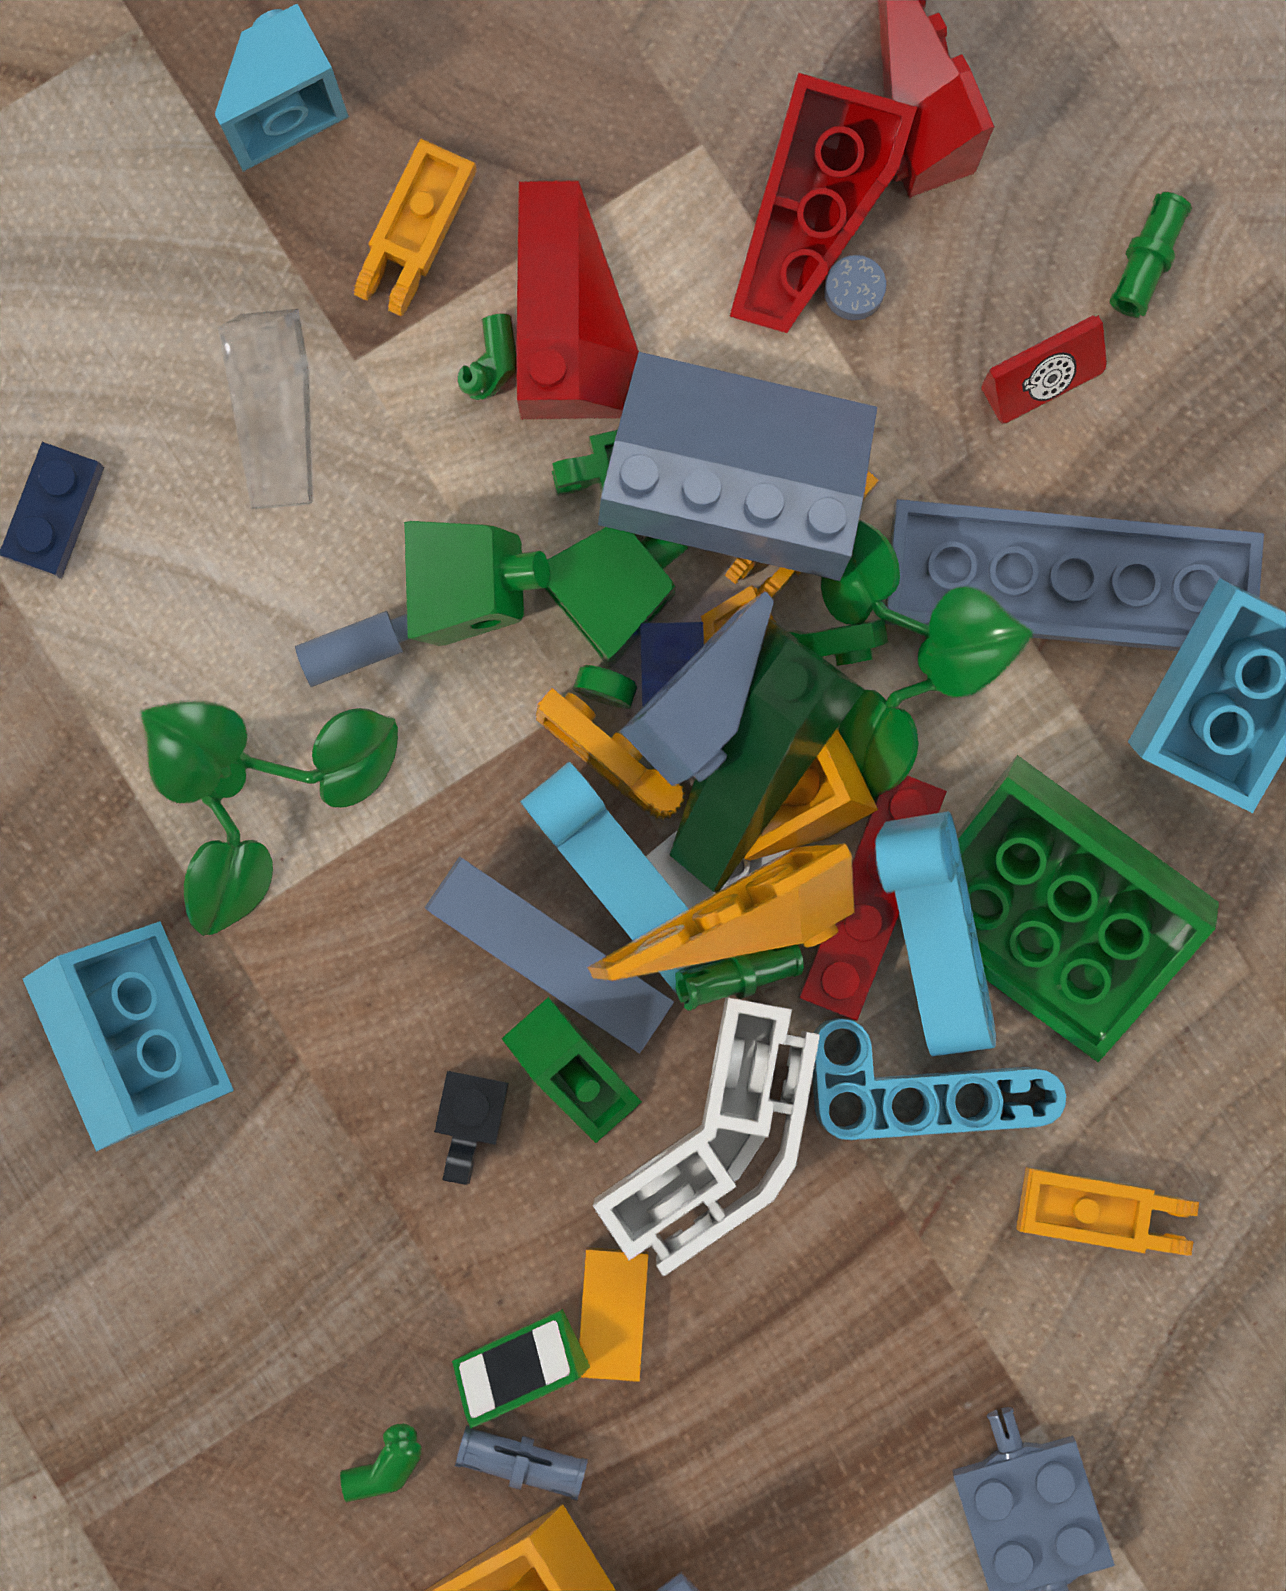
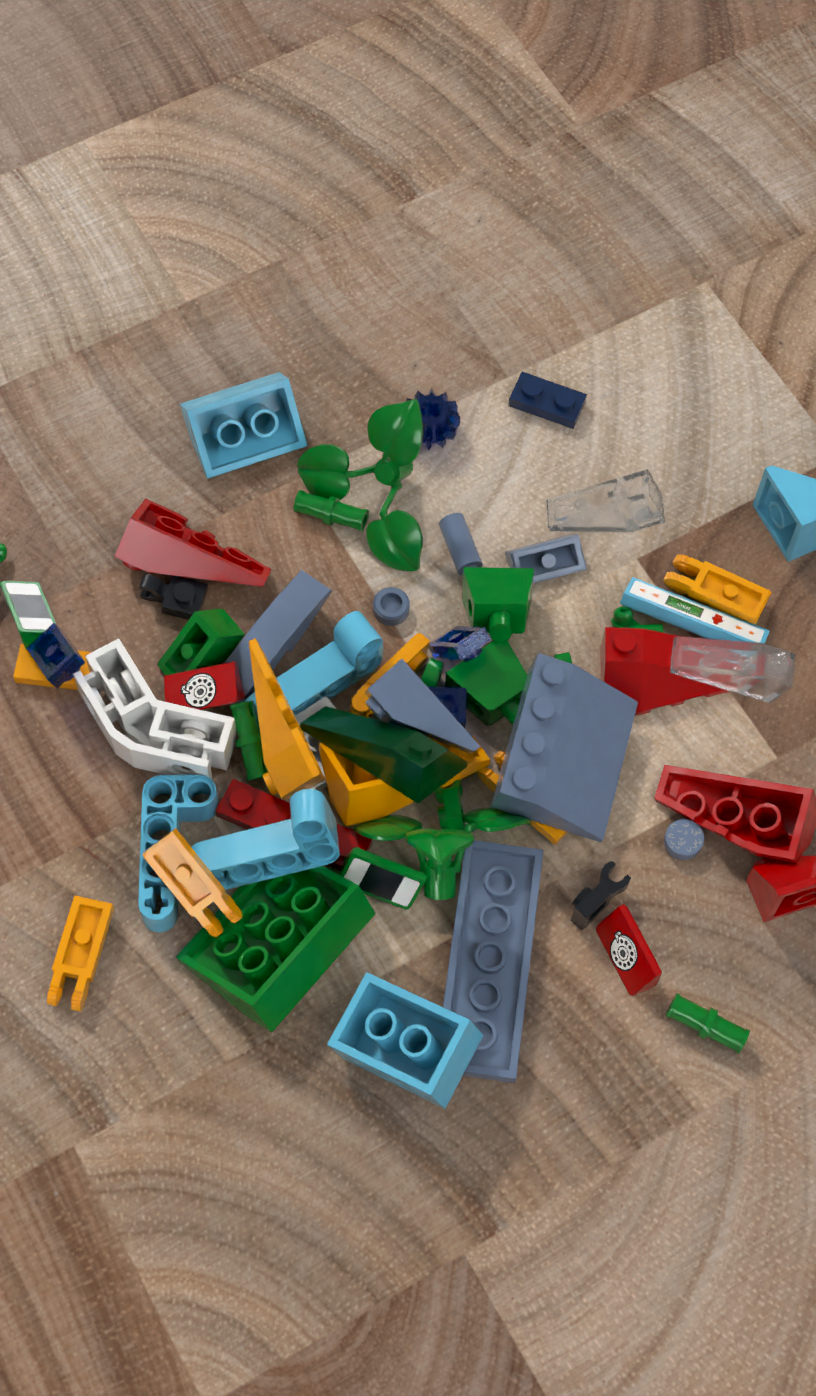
camera: 90 degrees right, 20 degrees down
none -> clear blue plate [27,623,85,689]
none -> red wedge [114,498,272,587]
none -> light orange hinge [142,828,243,937]
none -> red slope [164,661,245,710]
none -> green pin [293,490,369,532]
none -> slope [339,847,427,910]
none -> sand blue tile [373,587,410,626]
none -> clear blue gear [406,388,461,451]
none -> clear blue plate [428,626,491,662]
none -> sand blue slope [505,534,587,583]
none -> black plate [571,861,631,931]
none -> tile [620,577,770,658]
none -> clear slope [670,636,795,703]

